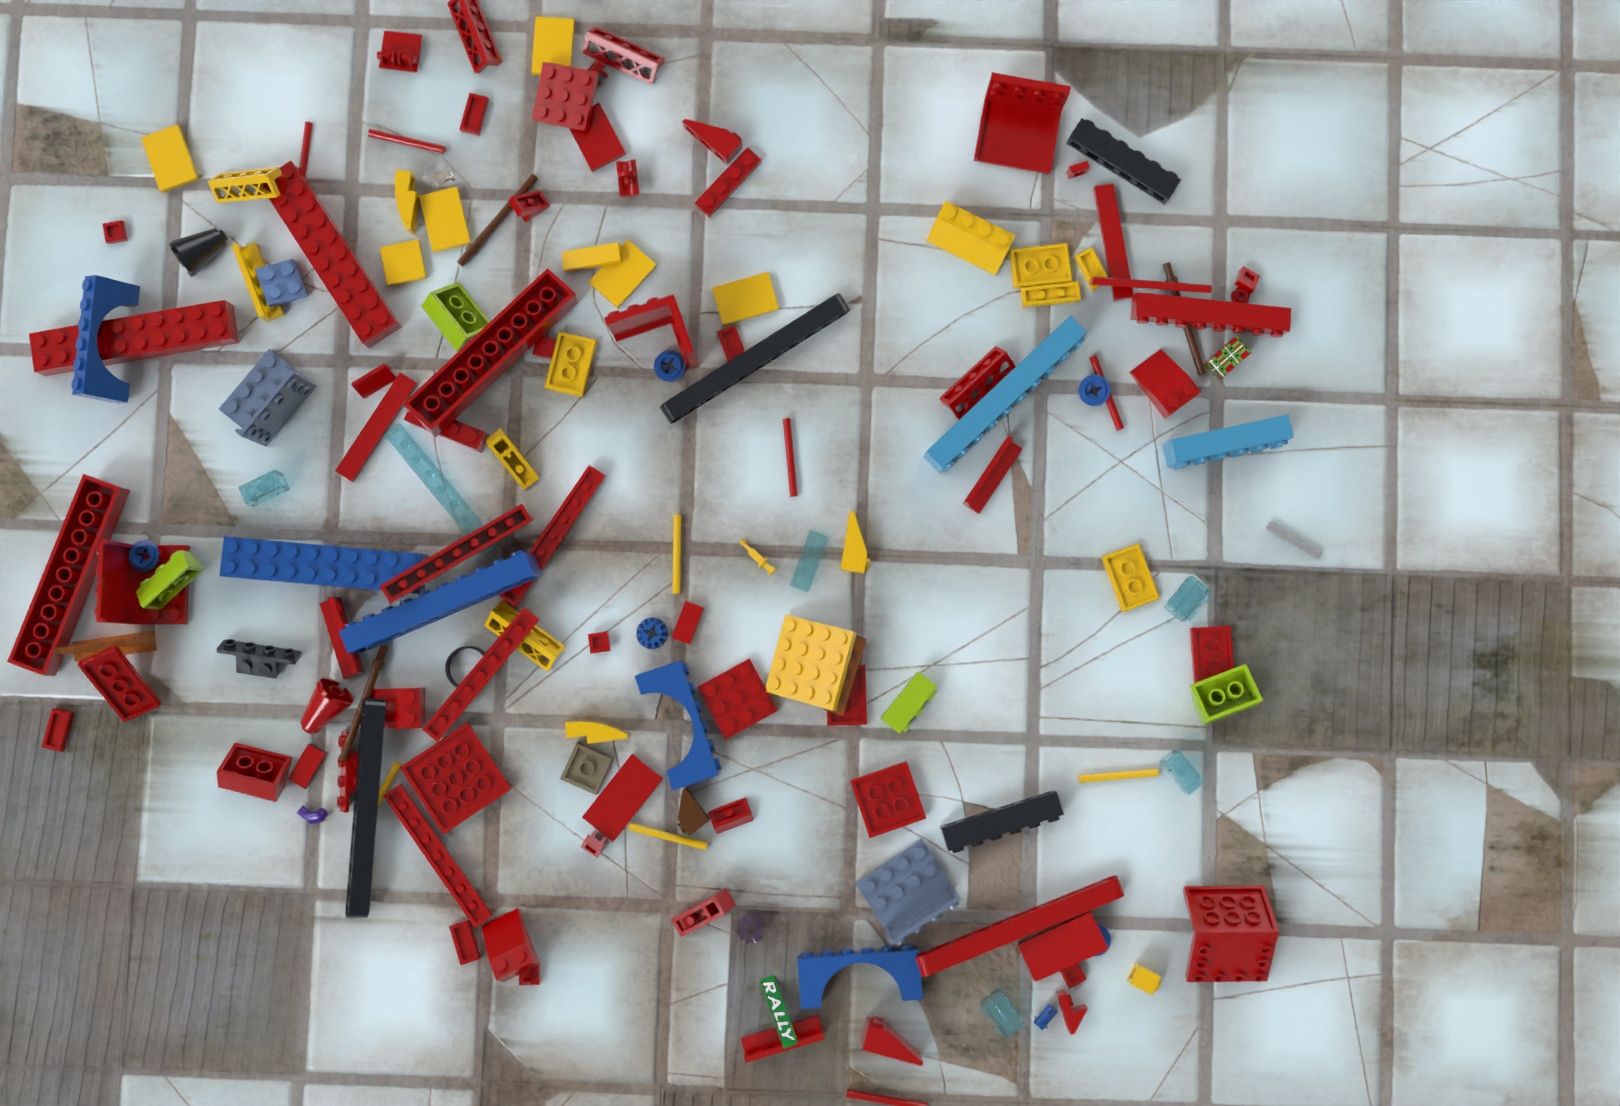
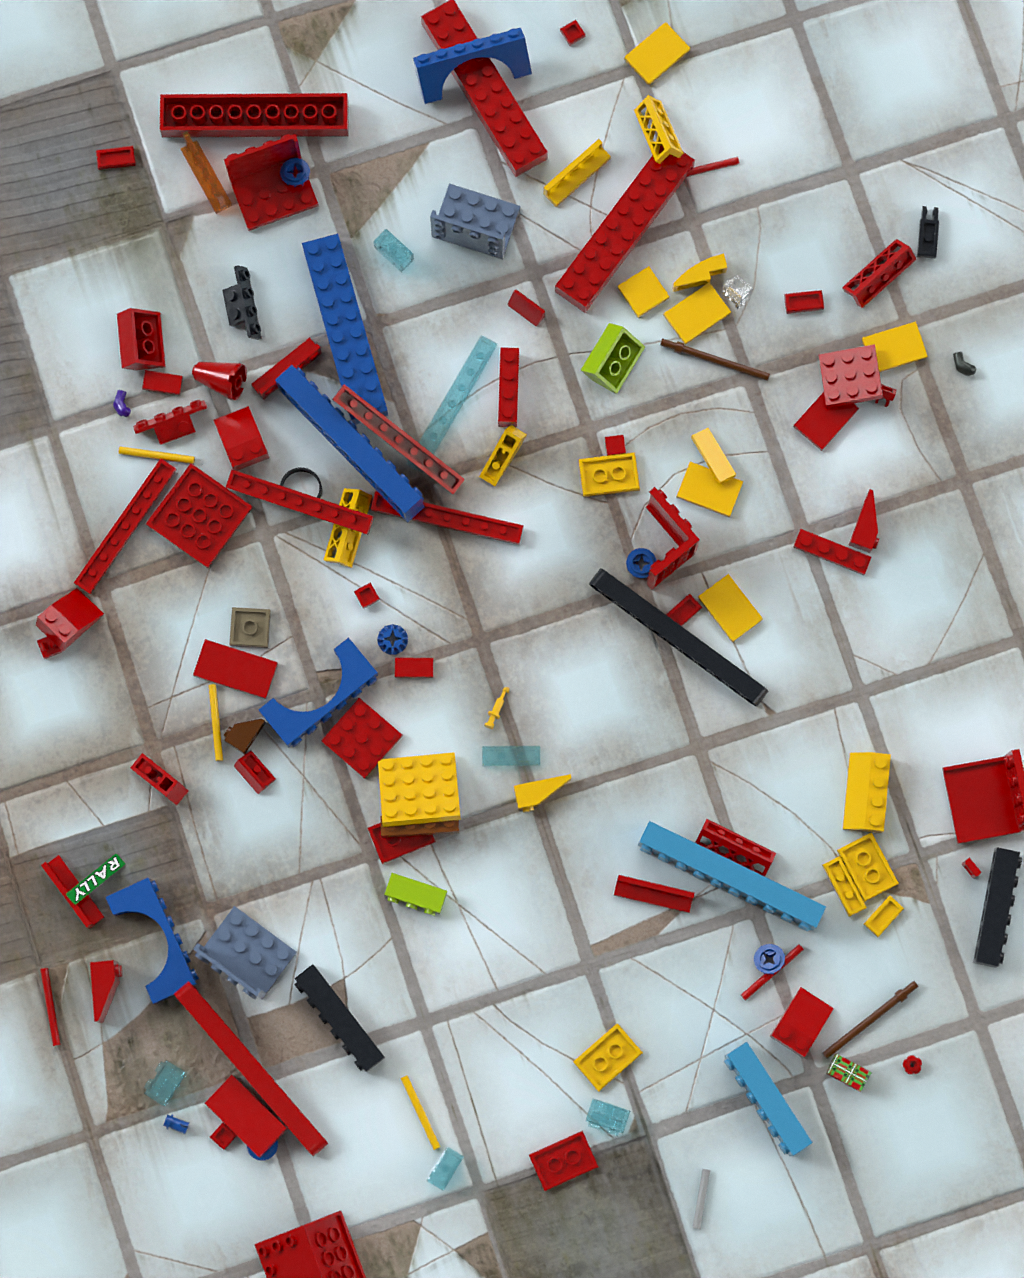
camera: 70 degrees right, 5 degrees down
red tile [77,644,161,722] -> none
lime slope [136,550,204,610] -> none
black cone [168,228,228,277] -> none
medium blue plate [255,259,308,308] -> none
red tile [335,372,418,482] -> none
reddish brown bar [339,645,388,762] -> none
black beam [345,698,386,918] -> none
red bar [368,129,446,154] -> none
red hinge [377,30,423,73] -> none
red brick [403,268,578,438] -> none
red tile [449,919,481,965] -> none
red slope [508,190,550,222] -> none
yellow slope [565,721,630,744] -> none
tile [581,830,606,858] -> none
red fence [582,26,665,85] -> none
red hips [616,159,640,198] -> none
yellow bar [672,515,681,594] -> none
clear purple brick [736,912,767,944] -> none
red bar [783,418,798,497] -> none
red plate [850,761,927,838] -> none
red slope [1055,989,1088,1035] -> none
red tile [1090,277,1212,294] -> none
red tile [1093,183,1134,301] -> none
yellow brick [1127,962,1161,995] -> none
red brick [1130,292,1291,338] -> none
lime slope [1190,664,1263,726] -> none
red plate [1234,266,1260,294] -> none

